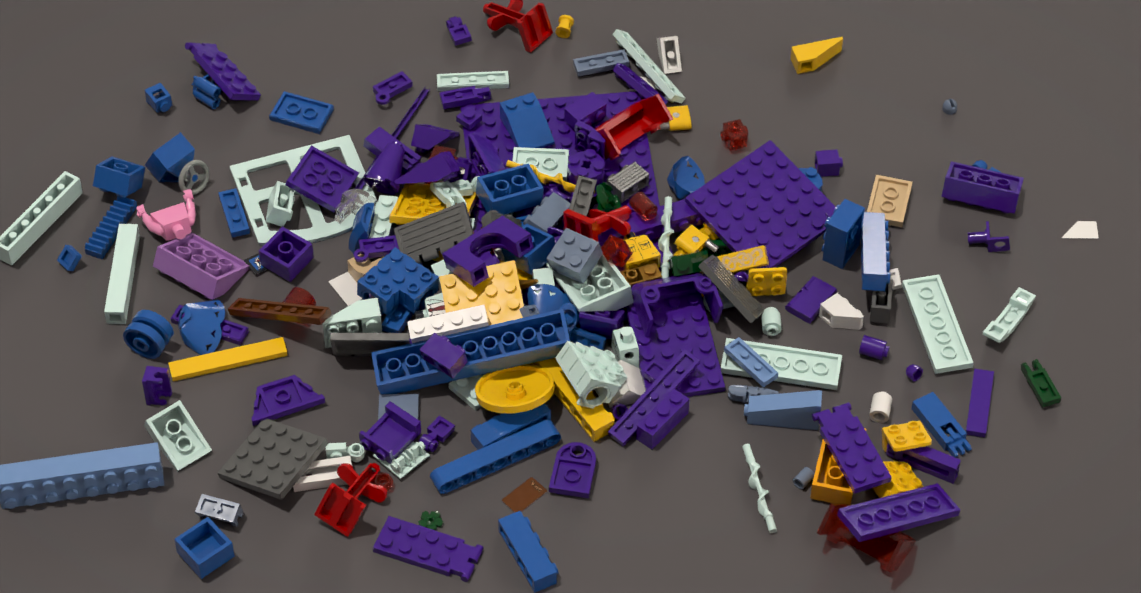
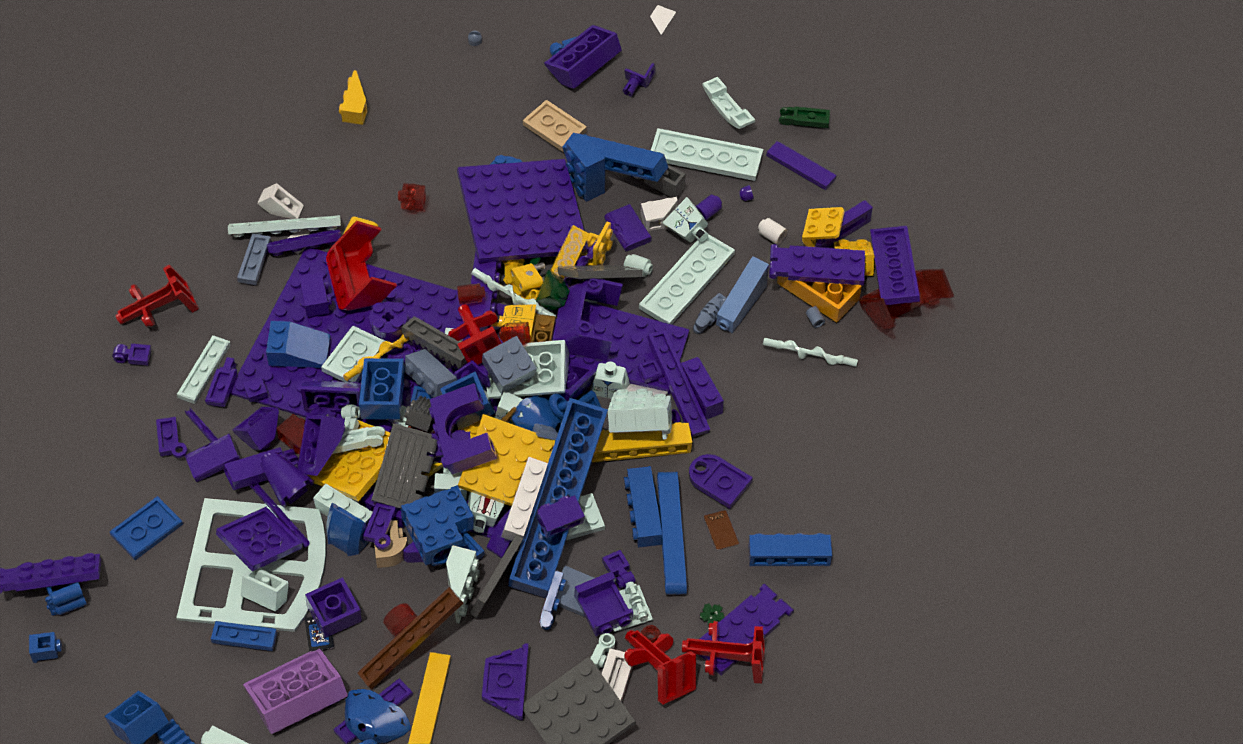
camera: 65 degrees left, 5 degrees up
bright pink torso [137,189,196,241] -> none
blue piece [145,132,209,195] -> none
white sticker [328,272,362,306] -> none
clear brick [334,189,377,224] -> none
yellow dish [475,364,555,414] -> none
yellow bush [555,15,574,38] -> none
dark purple slope [575,120,605,162] -> none
dark green tile [589,182,622,212] -> none
brick [607,162,649,203] -> none
blue piece [667,156,705,200] -> none
medium blue plate [724,337,778,387] -> none
dark purple brick [814,149,843,177] -> none
blue hinge [911,392,972,458] -> none
none -> dark purple piece [185,434,241,482]
none -> hinge [540,571,566,630]
none -> light aqua torso [662,197,708,242]
none -> red piece [682,621,765,684]

